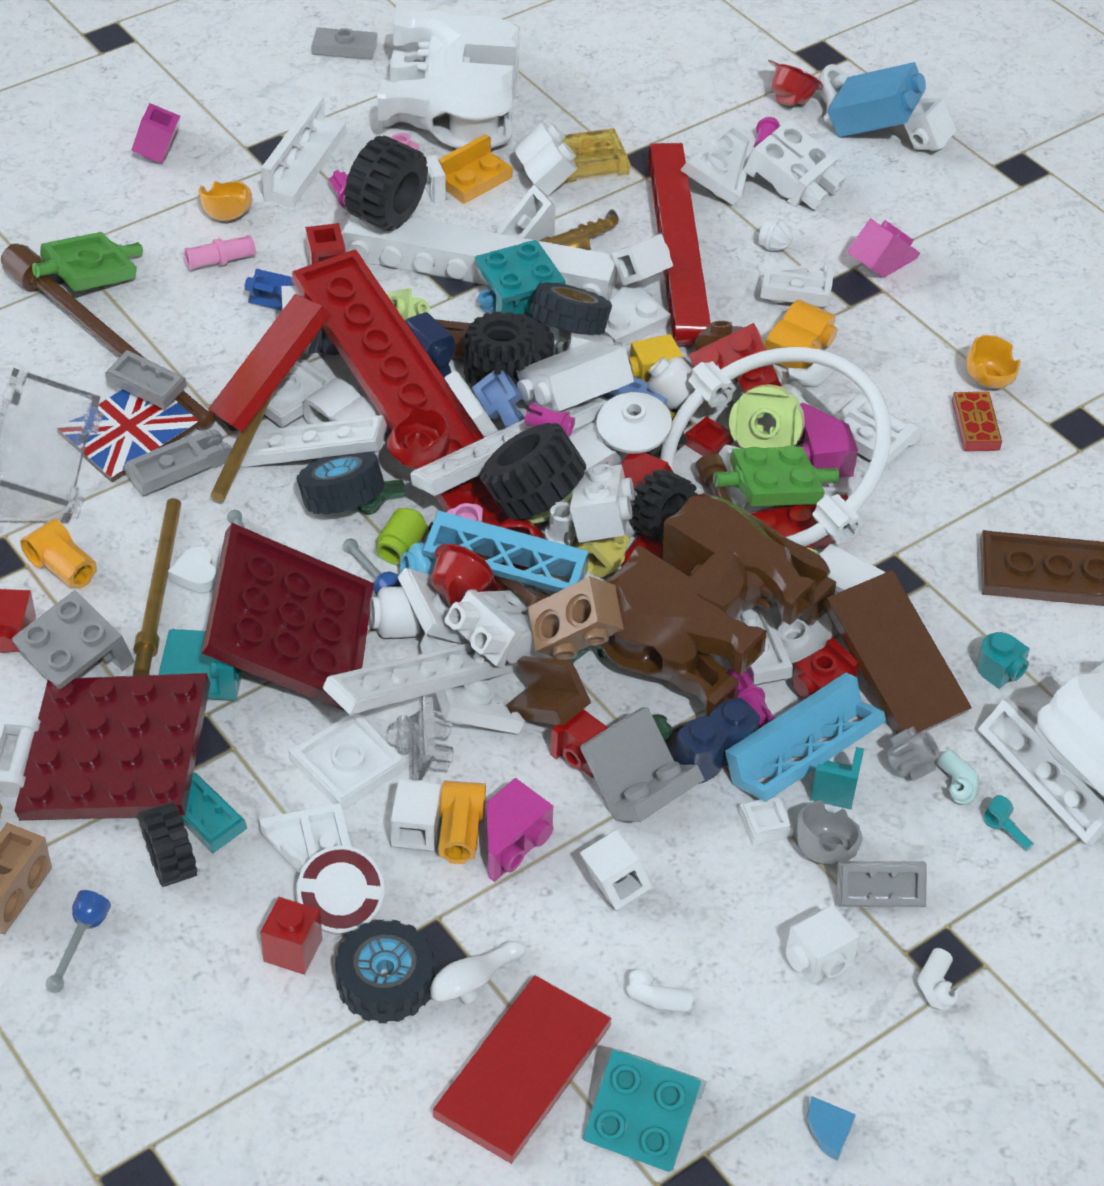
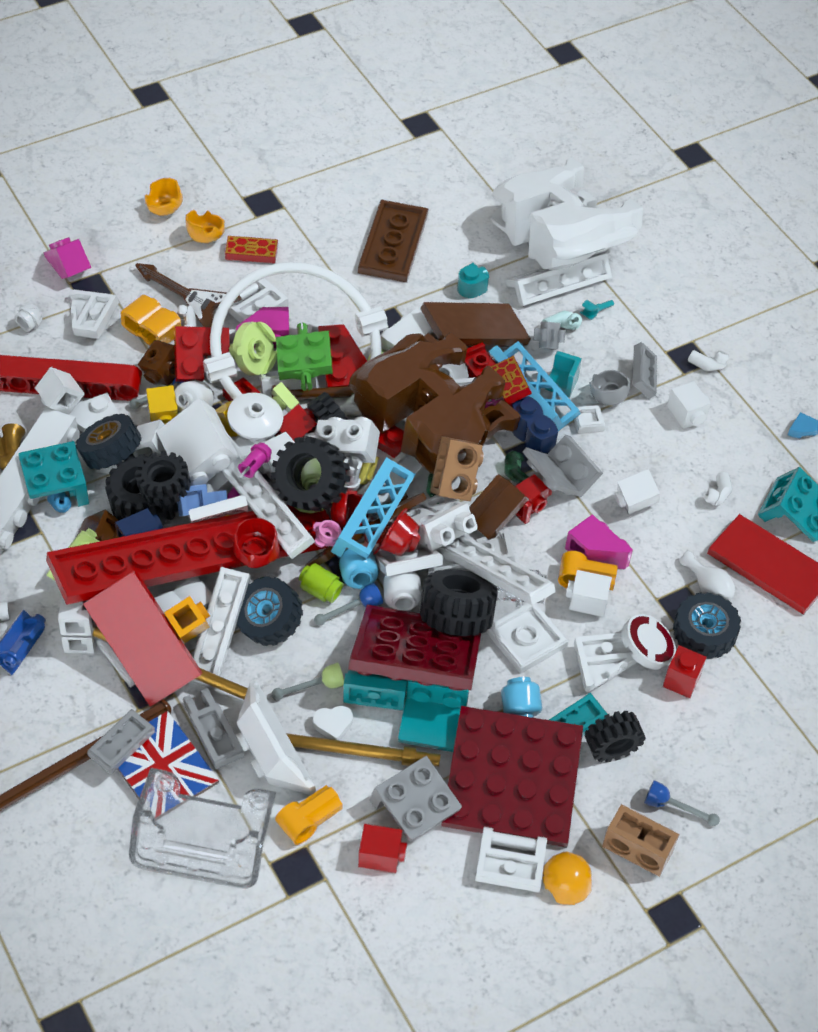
camera: 85 degrees left, 5 degrees up
none -> piece [135,263,242,327]
none -> light orange hair [145,178,183,216]
none -> light orange brick [164,596,210,644]
none -> white wedge [236,679,316,795]
none -> yellowish green plate [271,382,299,413]
none -> black tyre [420,569,498,636]
none -> red tile [491,355,532,405]
none -> medium azure head [501,677,542,717]

